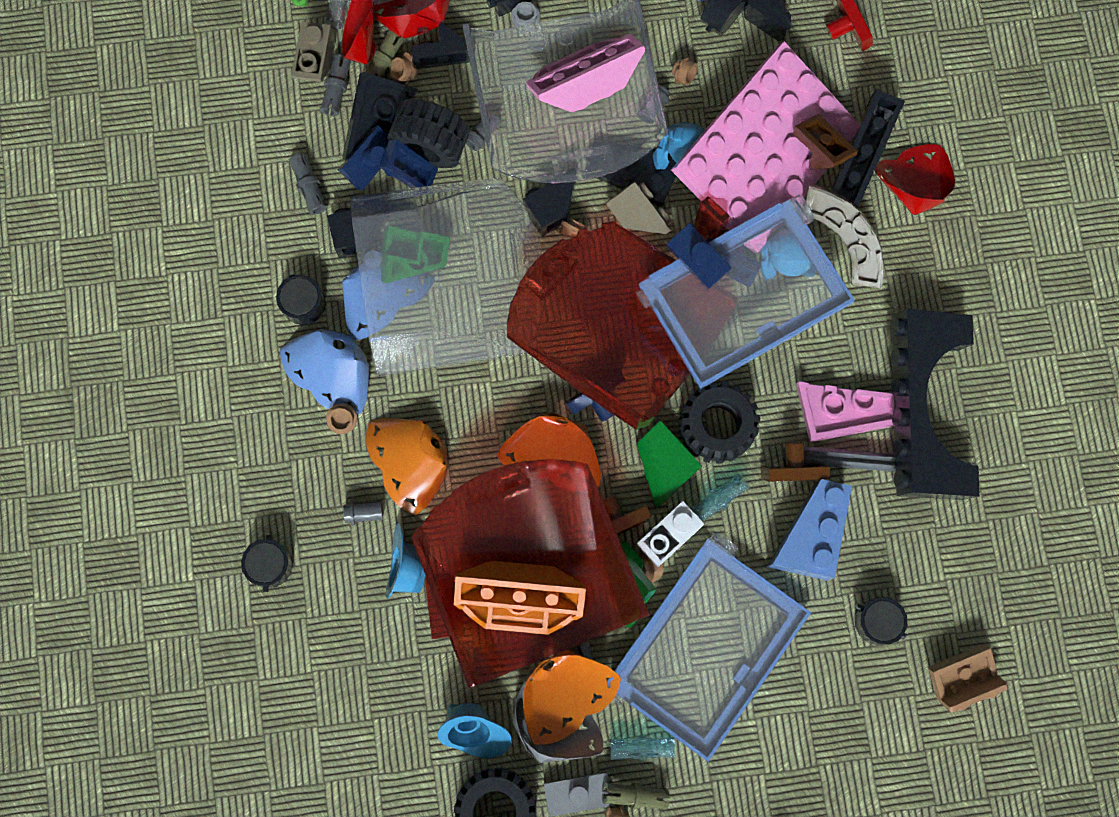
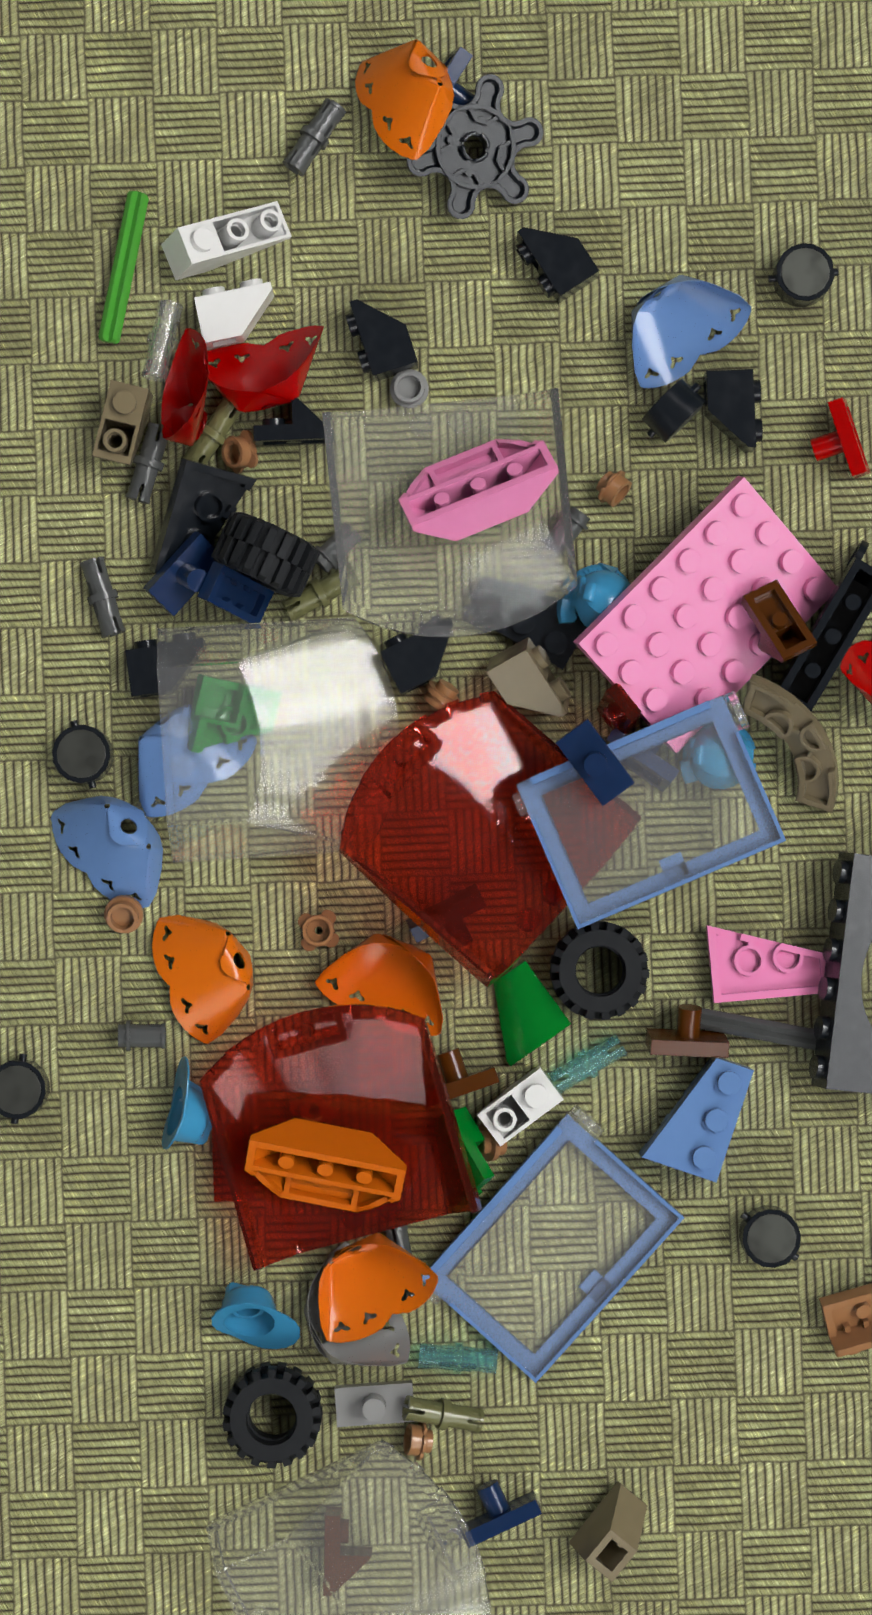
camera: 15 degrees right, 10 degrees up
none -> olive pin [281,563,360,622]
none -> medium nougat plate [298,910,339,951]

